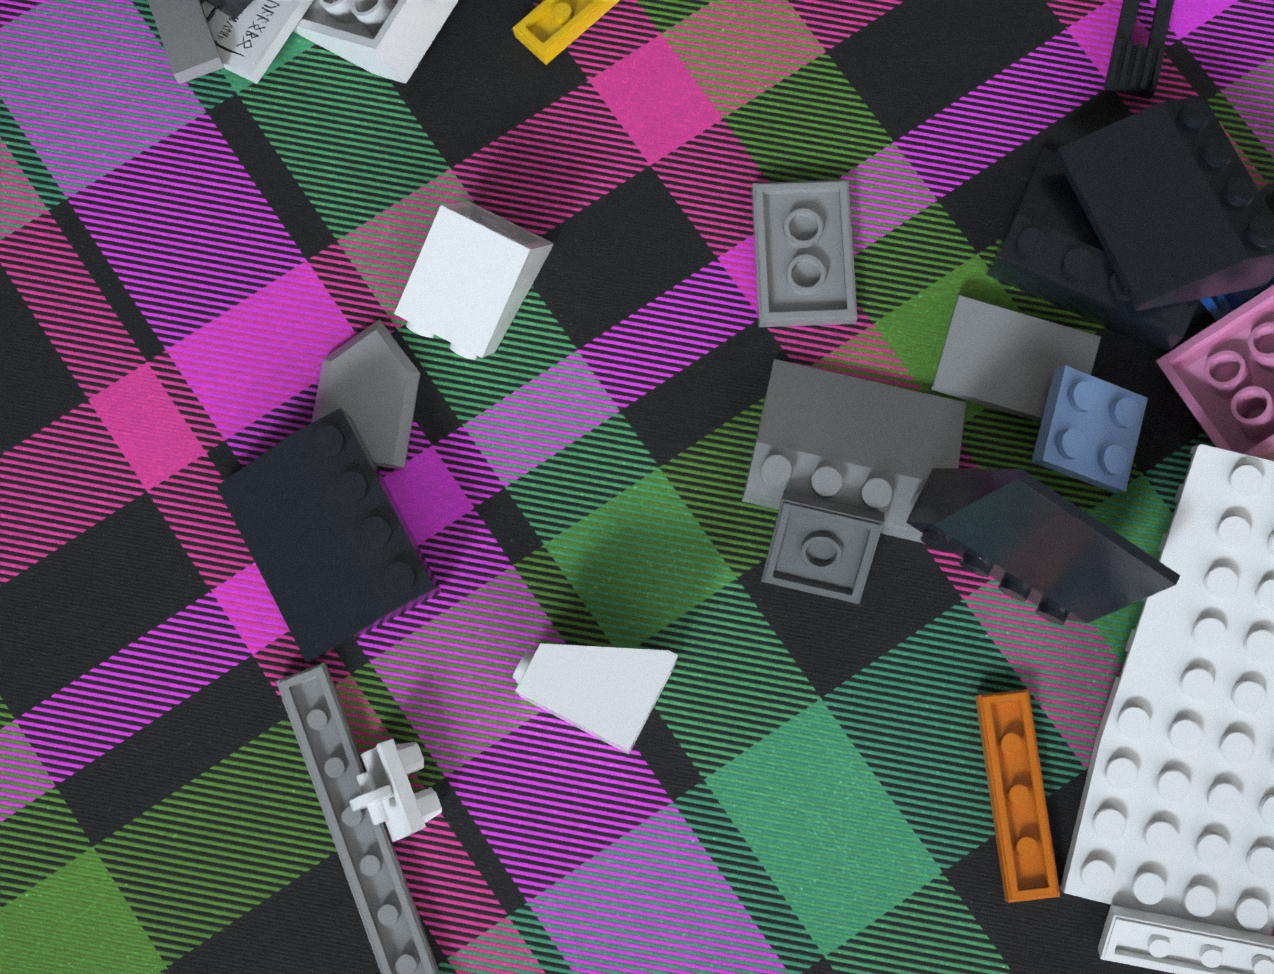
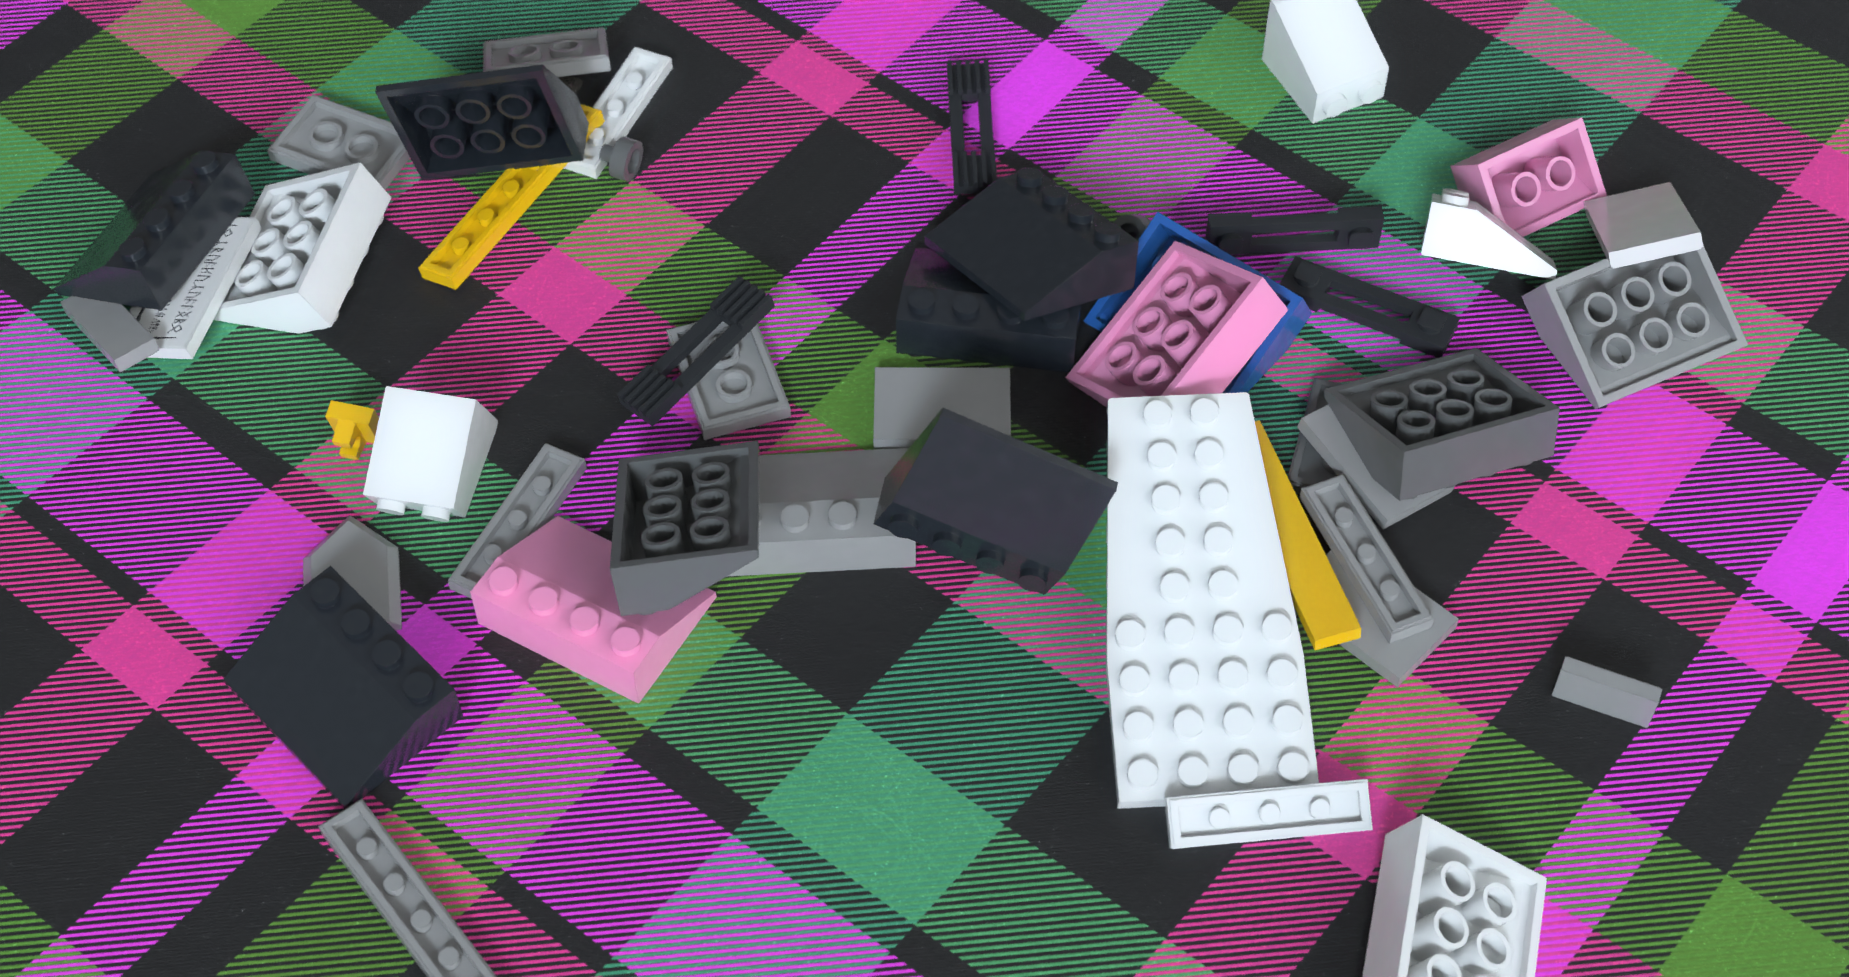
camera: 15 degrees left, 25 degrees down
white hips [349,739,442,842] -> none
white slope [512,643,678,755] -> none
dark grey tile [761,490,884,604] -> none
orange tile [975,689,1060,903] -> none
light blue plate [1032,365,1148,493] -> none
none -> yellow tile [325,400,379,460]
none -> light grey tile [448,443,587,599]
none -> bright pink slope [470,516,716,704]
none -> dark grey slope [610,441,760,616]
none -> black container [617,276,775,426]

